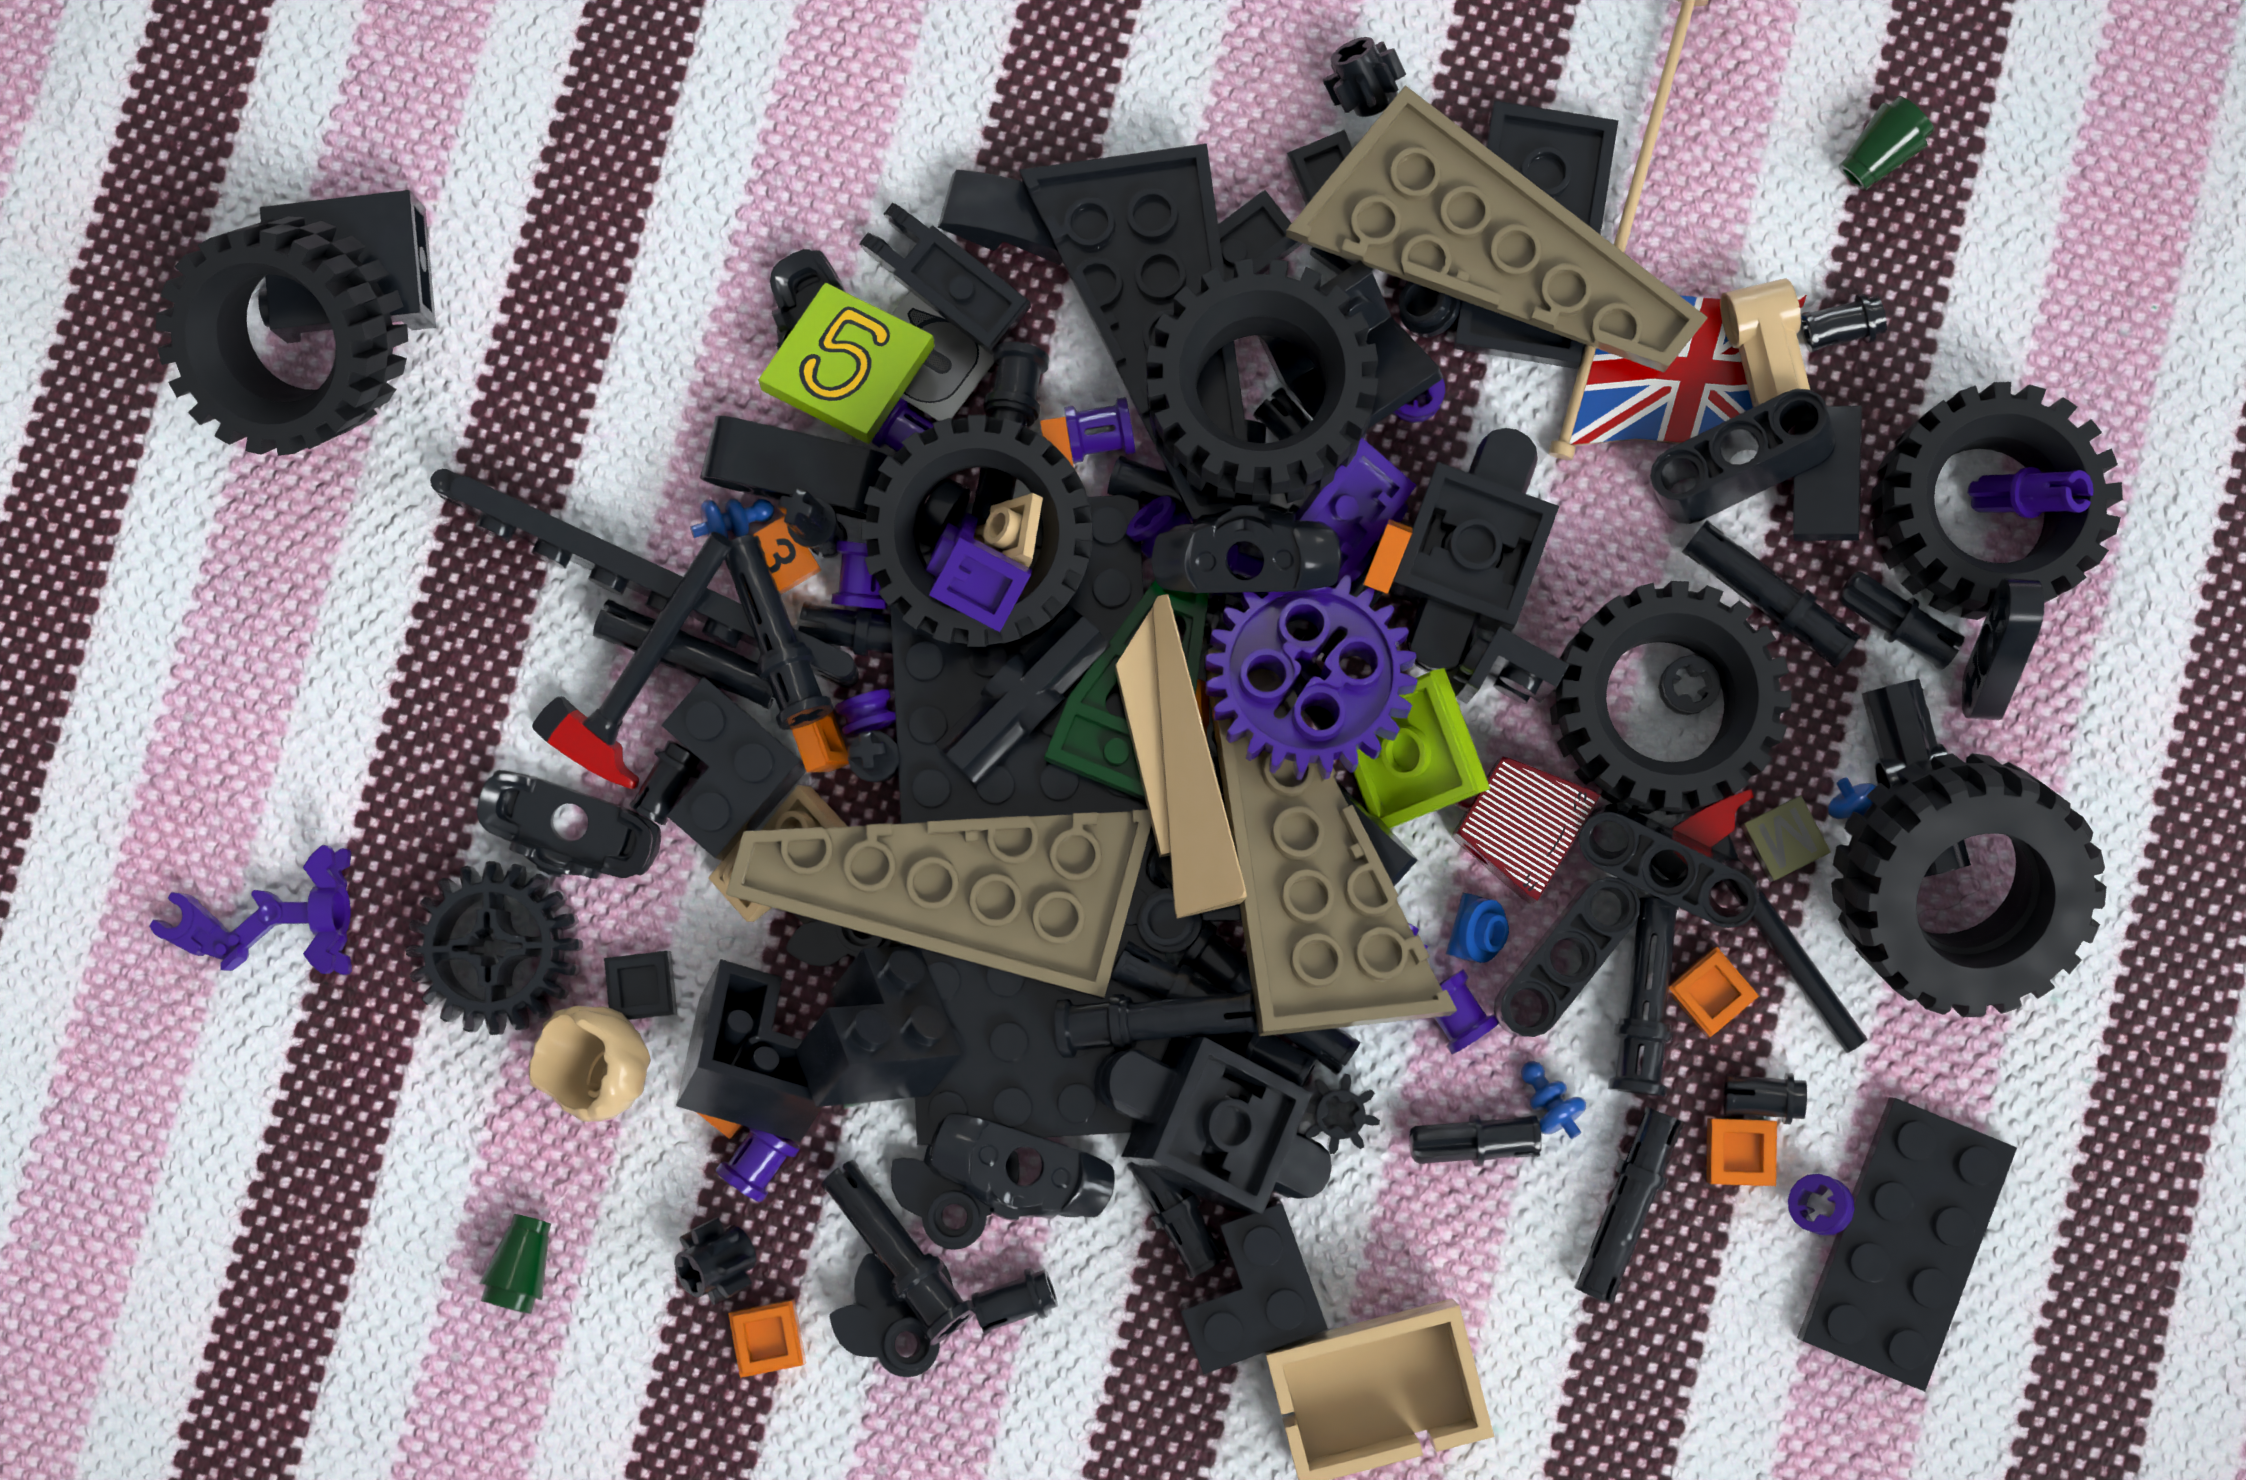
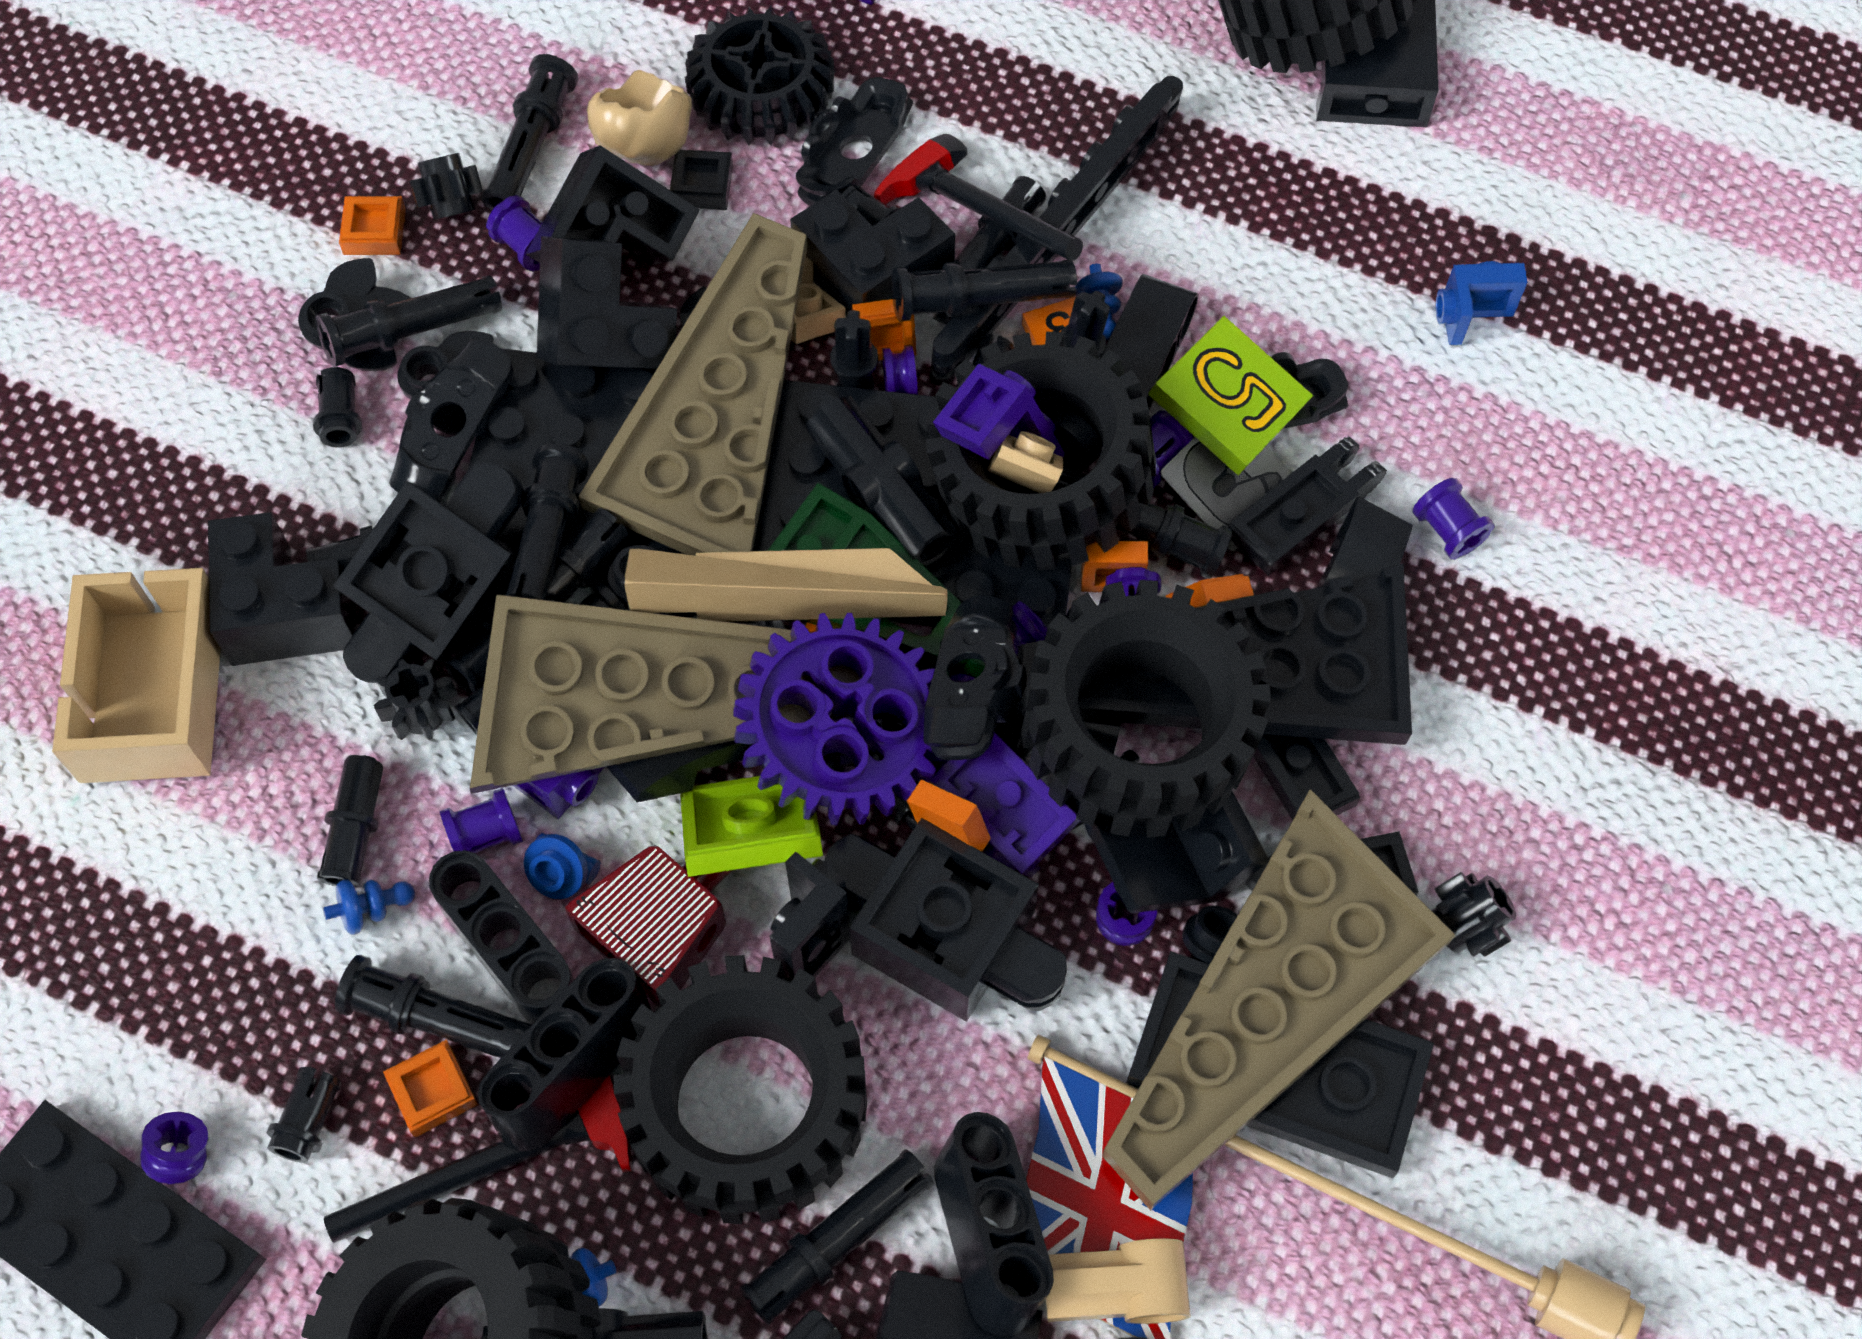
camera: 90 degrees right, 20 degrees down
dark green cone [479,1214,551,1314] -> none
black pin [1574,1106,1686,1304] -> none
black bush [1658,655,1721,716] -> none
orange tile [1706,1118,1777,1186] -> none
olive tile [1740,795,1831,882] -> none
none -> black pin [482,54,579,211]
none -> orange tile [1166,574,1254,608]
none -> dark purple bush [1412,478,1495,560]
none -> blue bracket [1435,261,1528,345]

